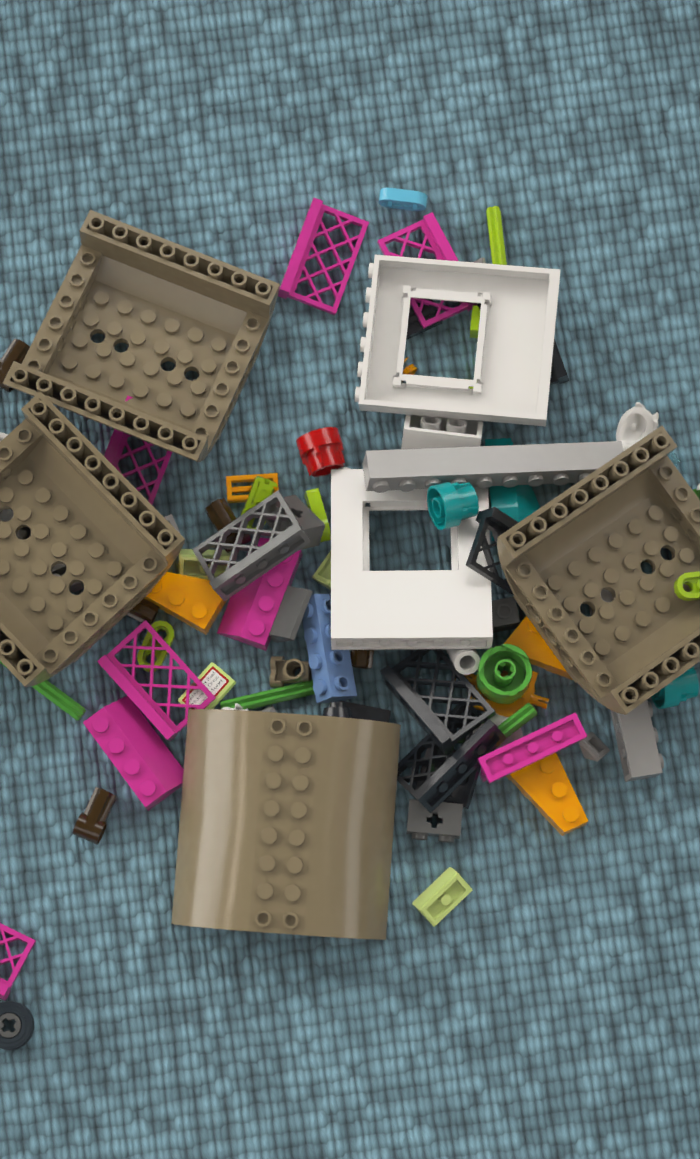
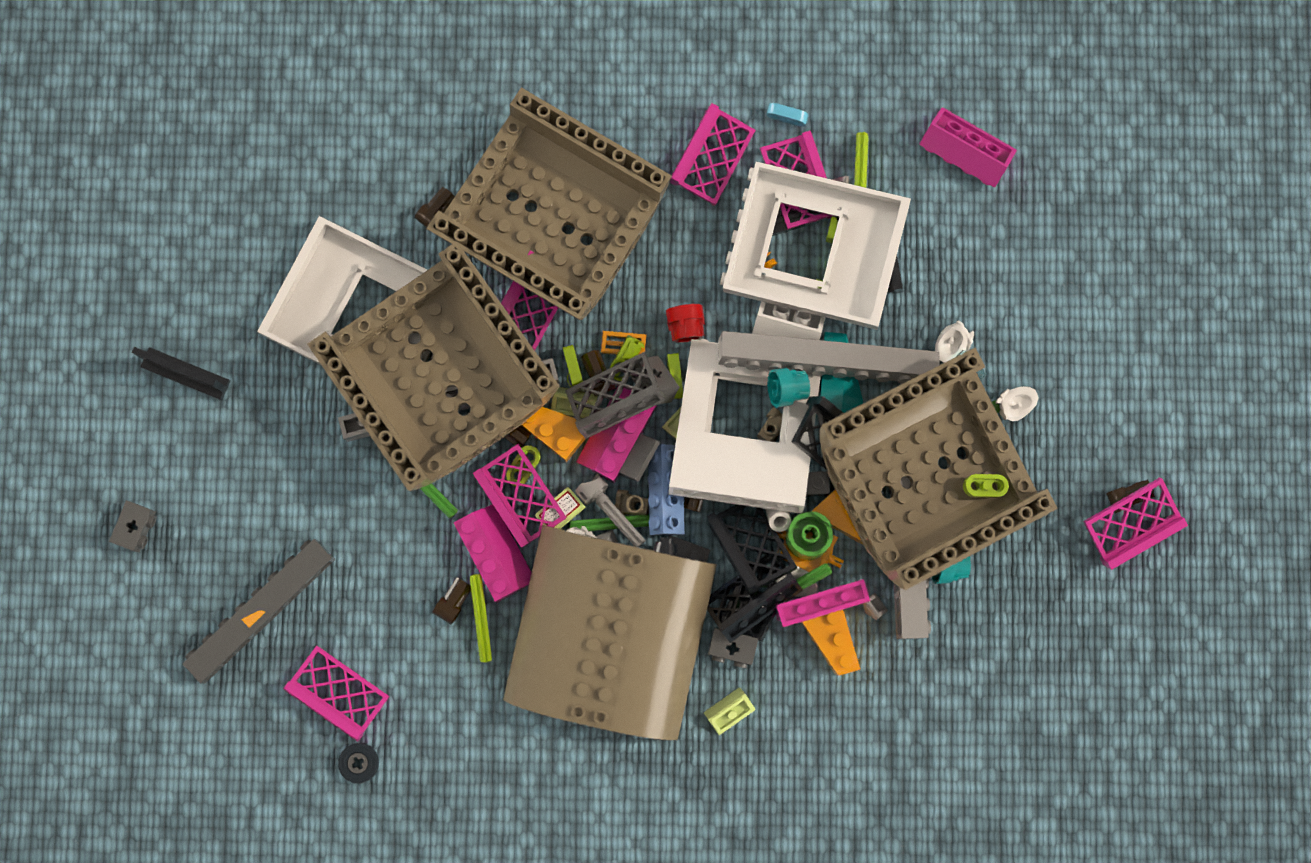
camera: 10 degrees right, 5 degrees up
none -> lime axle [470,574,492,662]
none -> lime piece [562,345,583,388]
none -> light grey piece [575,473,646,547]
none -> dark tan plate [757,408,783,442]
none -> dark pink slope [919,107,1017,188]

